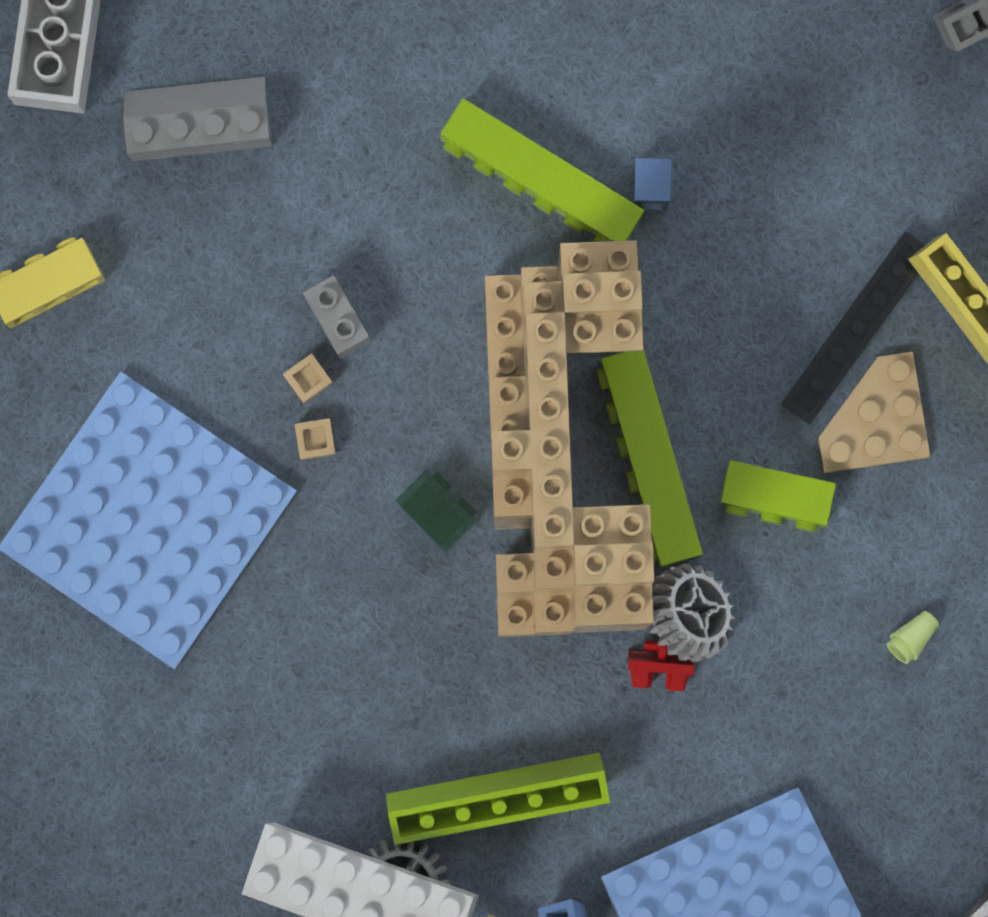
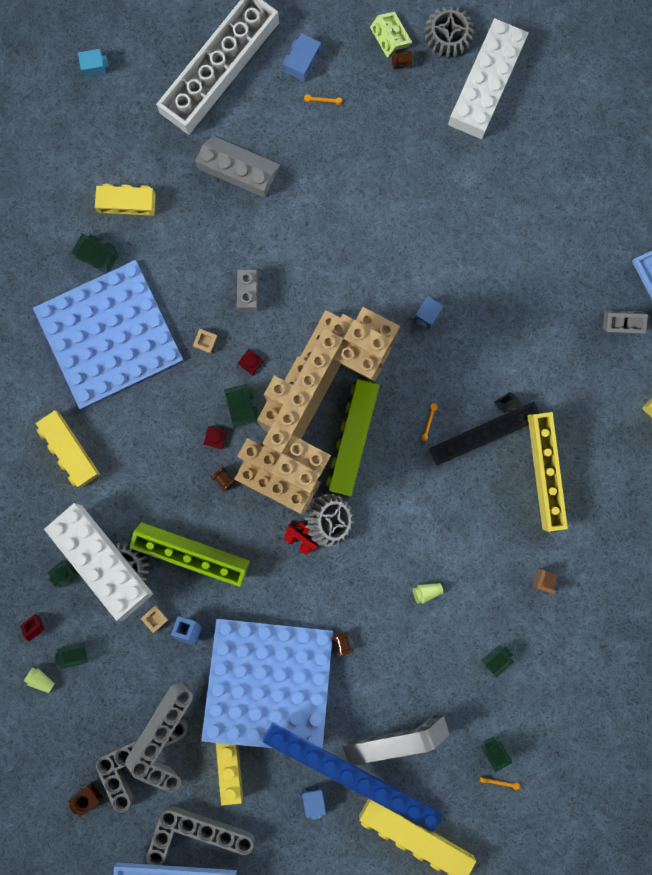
camera: 30 degrees right, 0 degrees up
tan plate [283,353,333,404] -> none
lime brick [440,99,645,242] -> none
lime brick [718,460,836,533] -> none
tan plate [818,352,930,474] -> none
none -> light yellow brick [36,411,100,488]
none -> clear green brick [71,233,119,273]
none -> dark red plate [203,426,227,450]
none -> reddish brown bush [211,466,236,492]
none -> dark red plate [237,349,264,376]
none -> reddish brown bush [332,632,354,656]
none -> light orange hinge [421,403,438,441]
none -> black plate [494,392,521,414]

